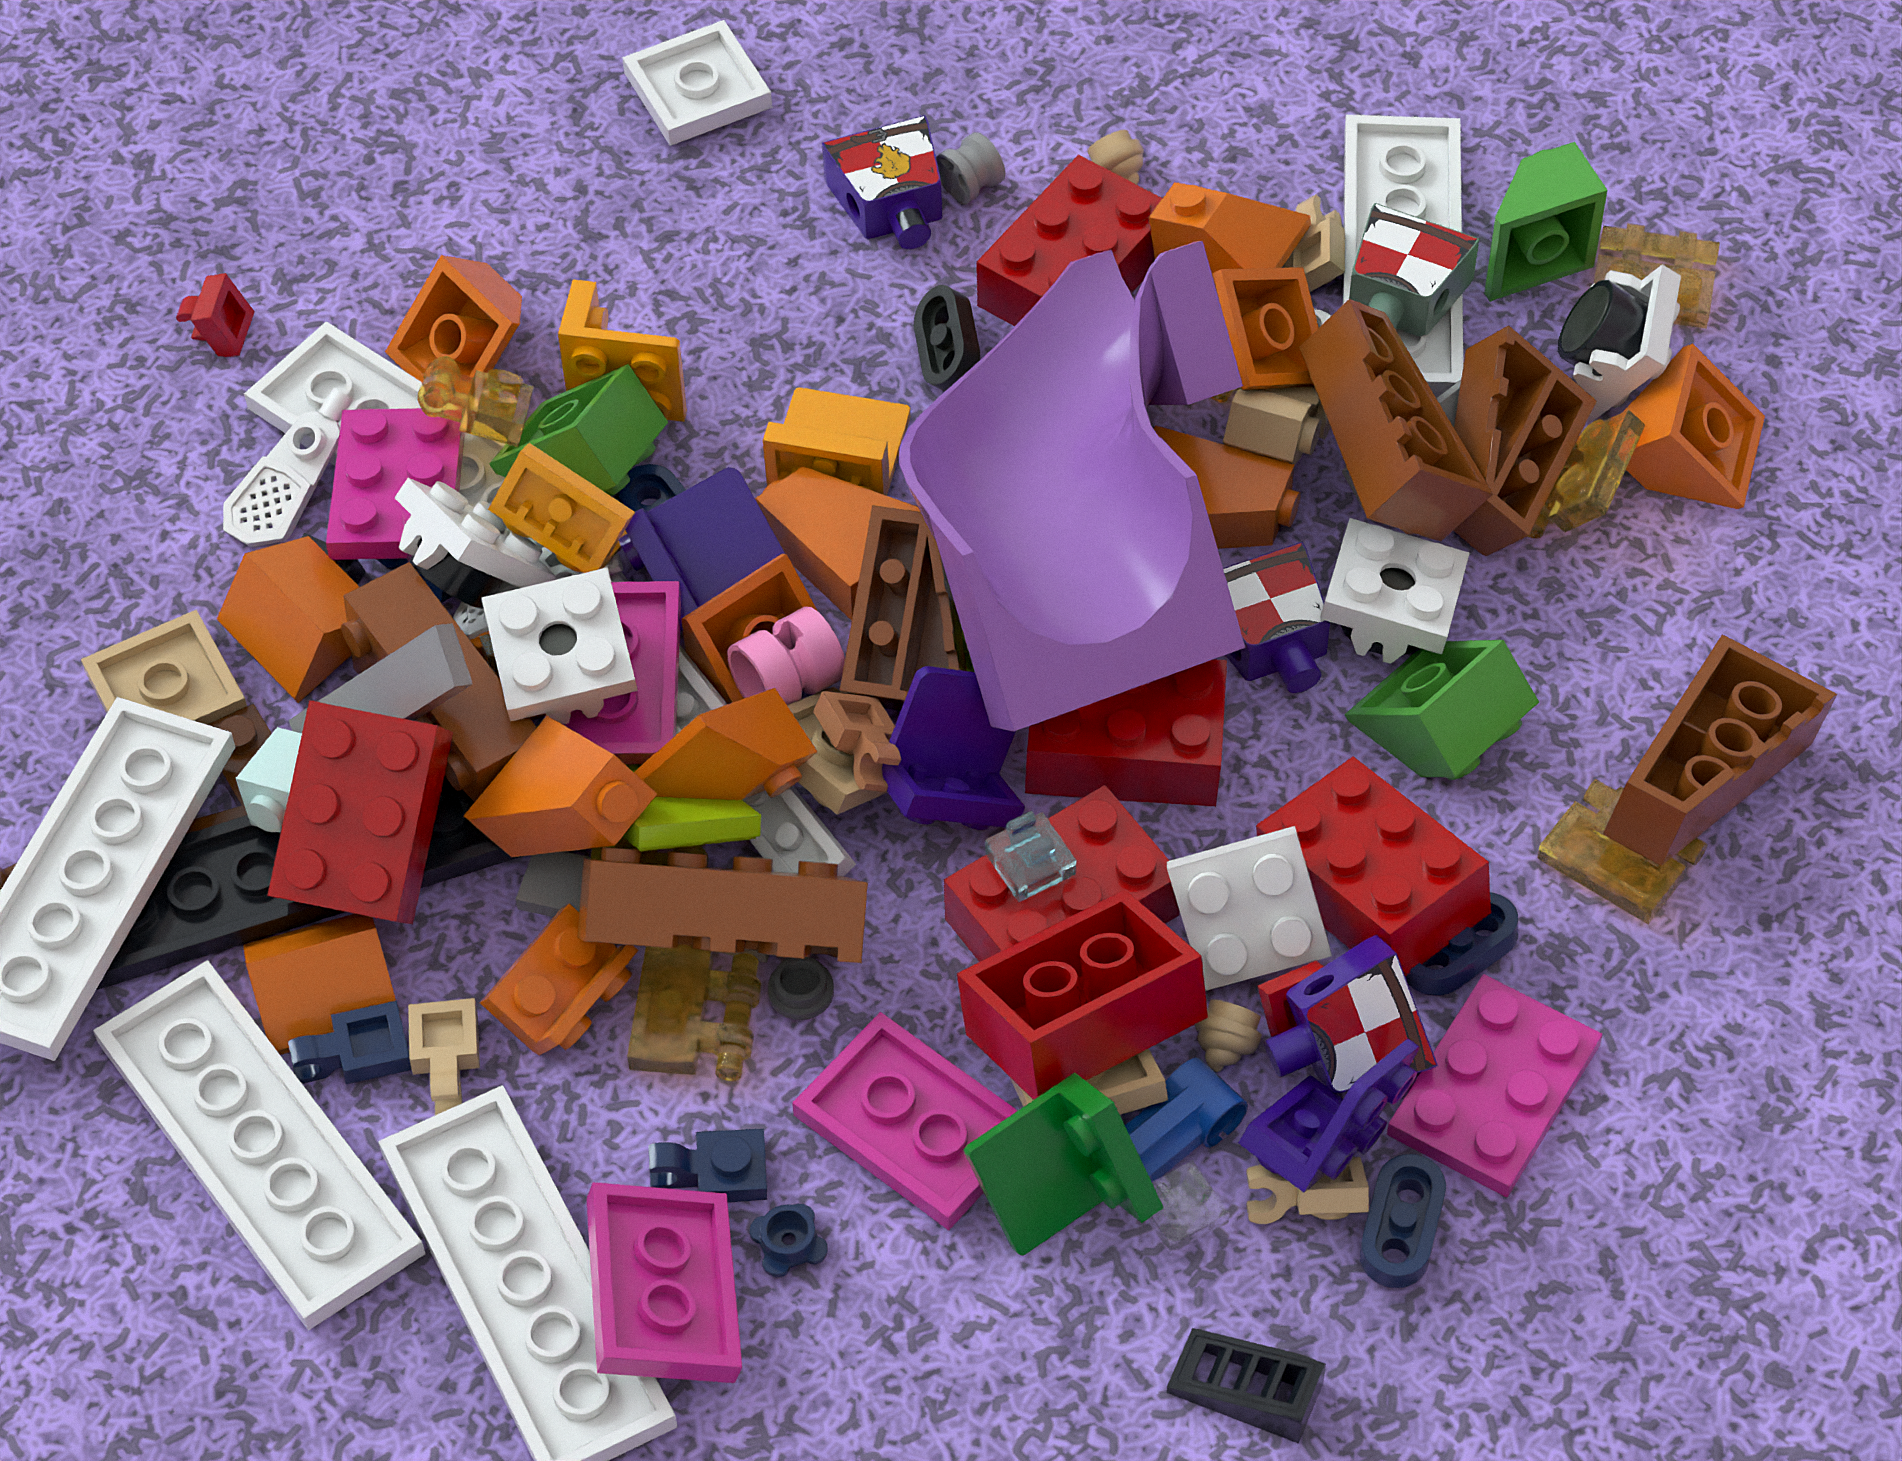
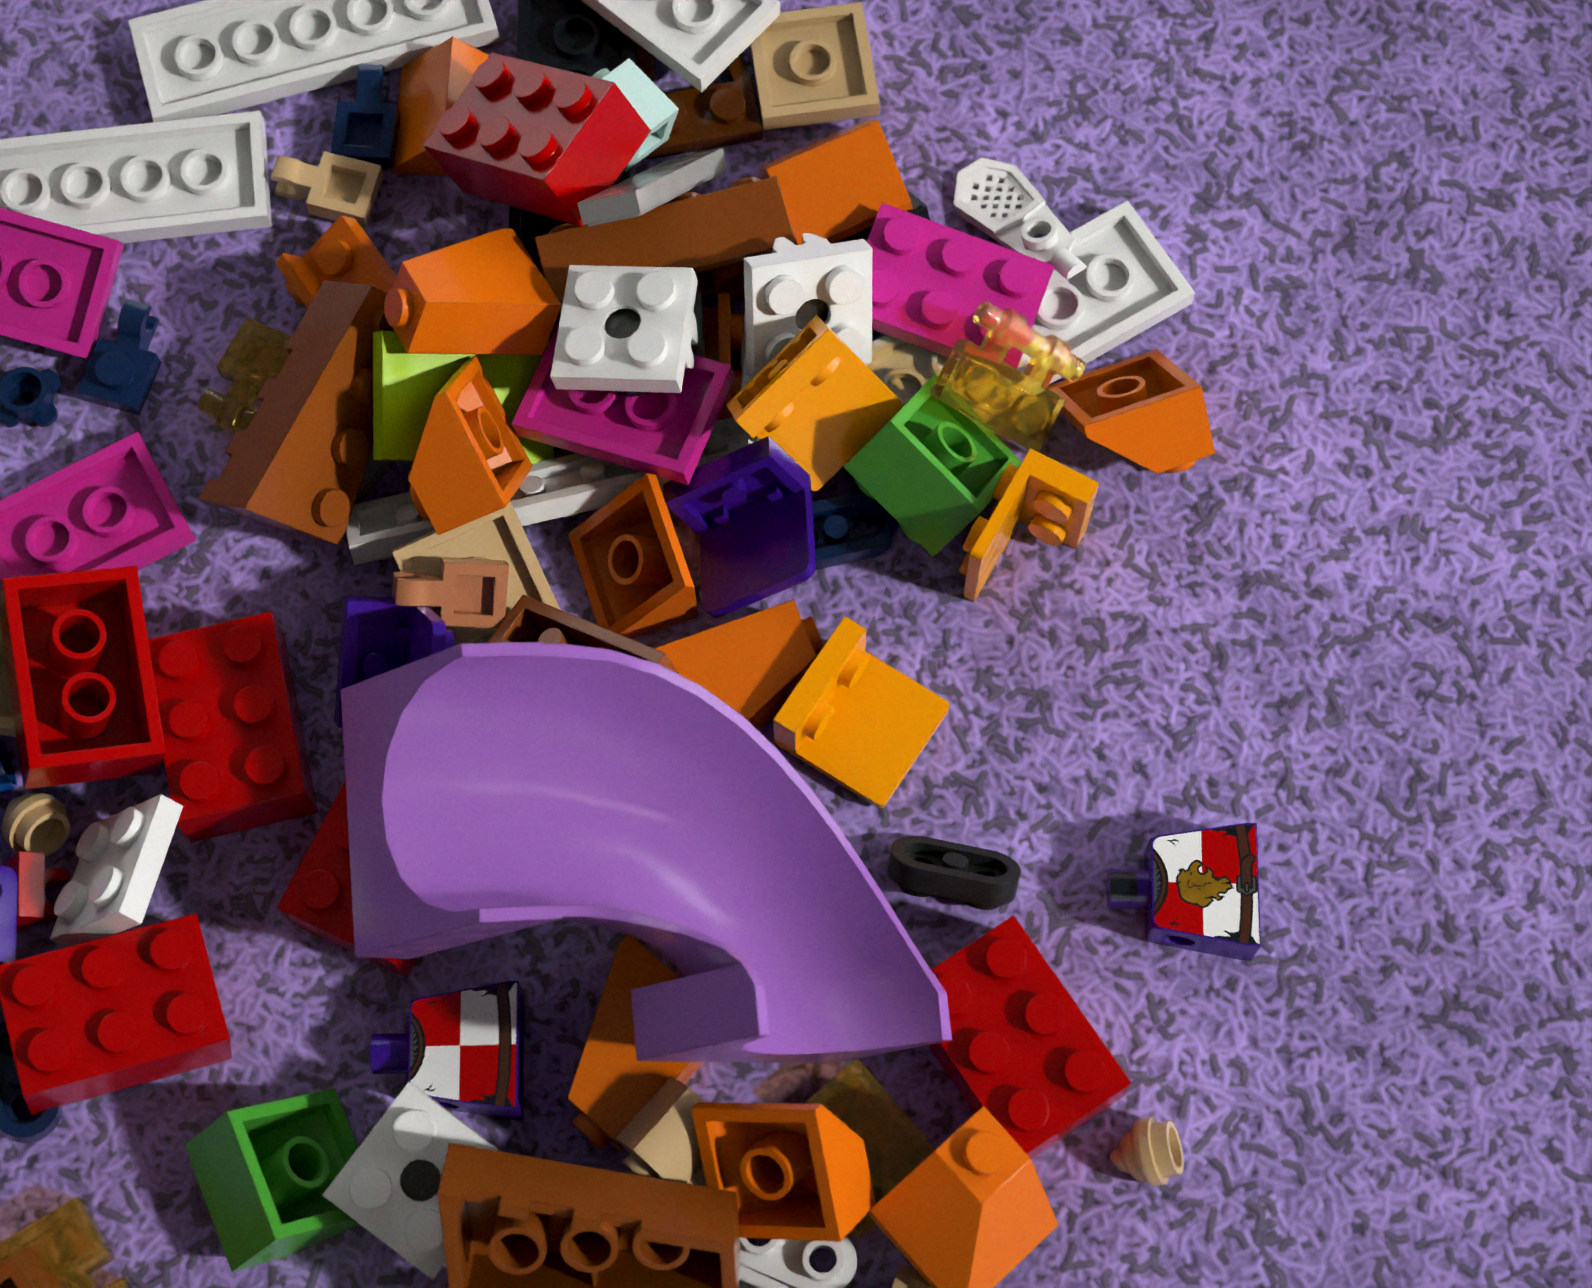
camera: 110 degrees right, 15 degrees up
red tile [176,273,255,357] -> none
white plate [622,20,772,146] -> none
bright pink wheel [727,607,845,705] -> none
light grey wheel [936,132,1006,205] -> none
clear light blue tile [985,811,1076,902] -> none

